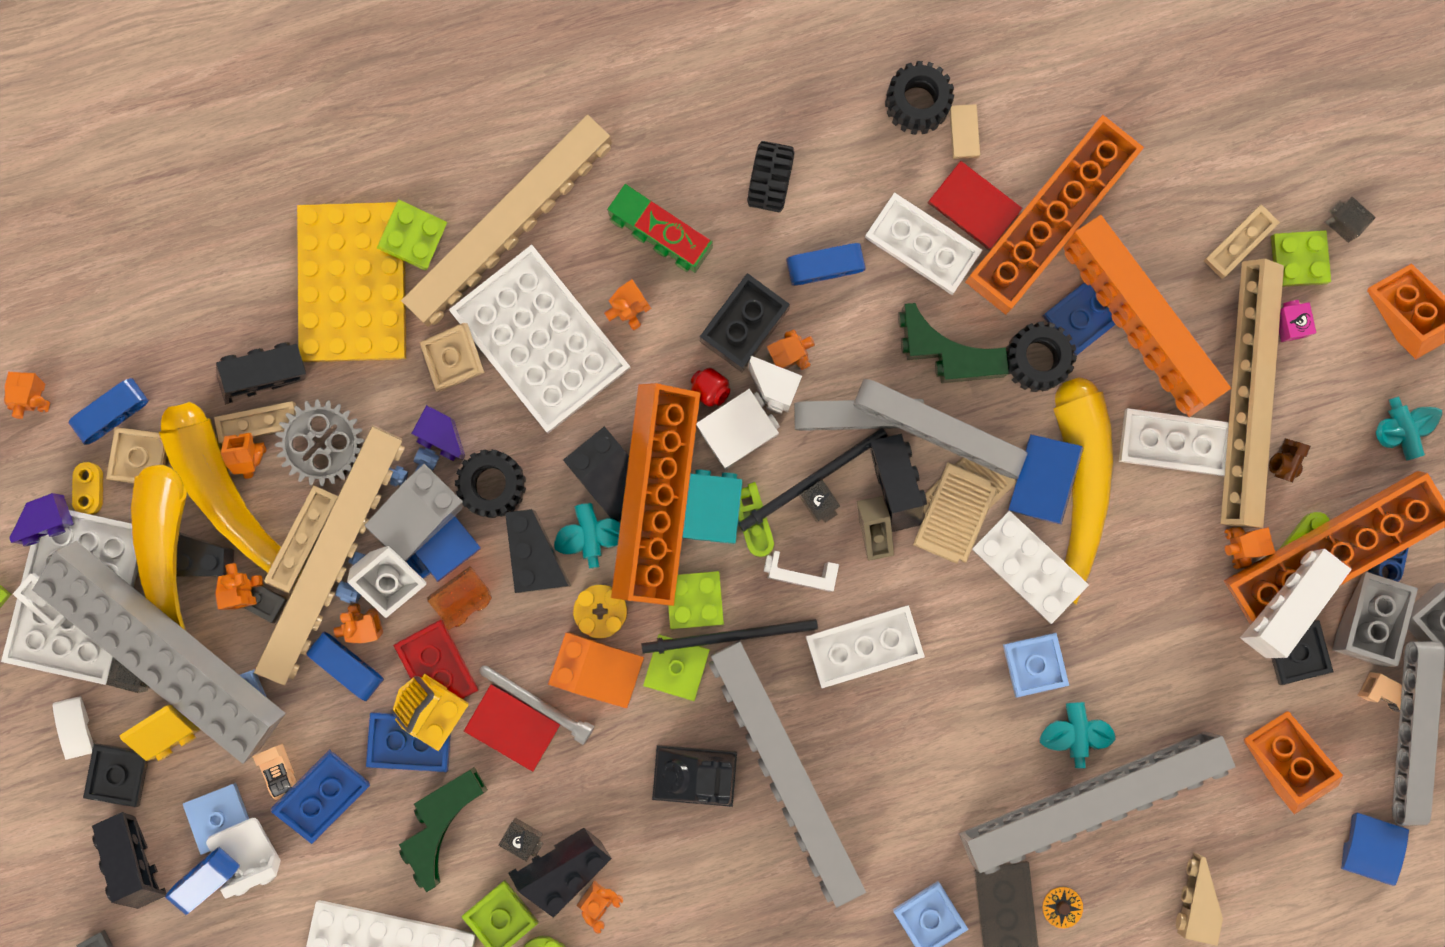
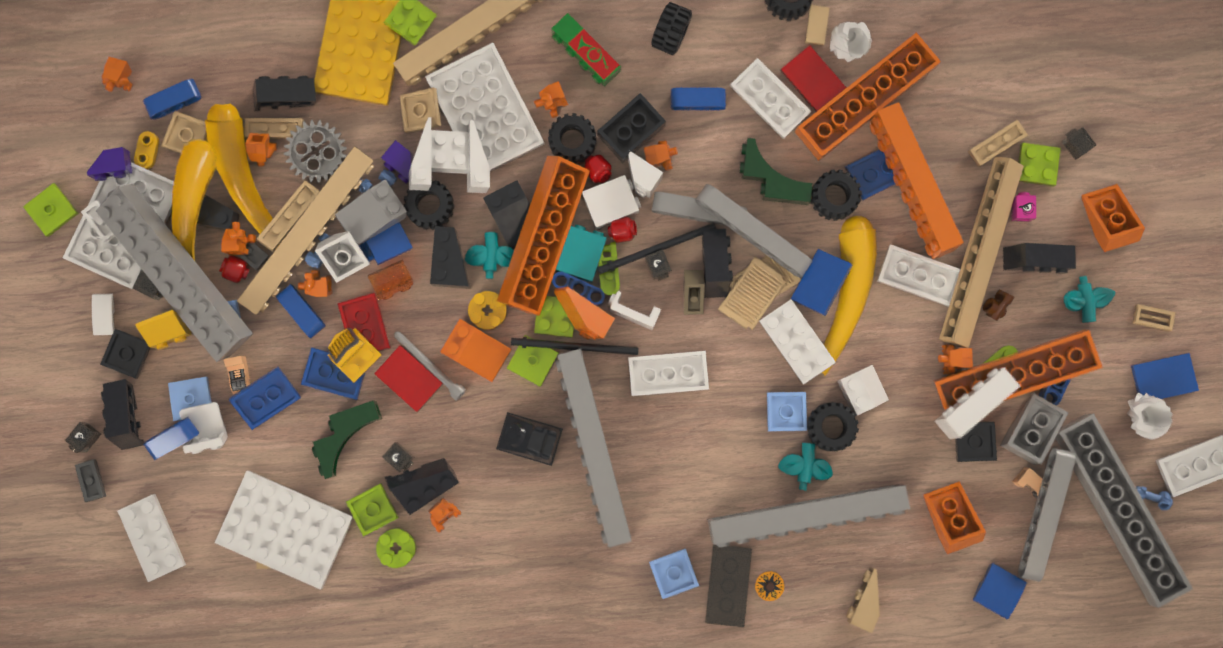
camera: 15 degrees right, 0 degrees up
none -> clear smoke brick [65,422,101,453]
none -> red head [219,255,250,283]
none -> white wedge [409,117,490,193]
none -> black tyre [548,113,597,164]
none -> blue beam [552,272,605,307]
none -> orange slope [554,287,615,340]
none -> red head [608,216,637,243]
none -> black tyre [807,402,859,451]
none -> white hair [830,22,872,62]
none -> white slope [837,365,889,416]
none -> black wedge [1003,243,1076,274]

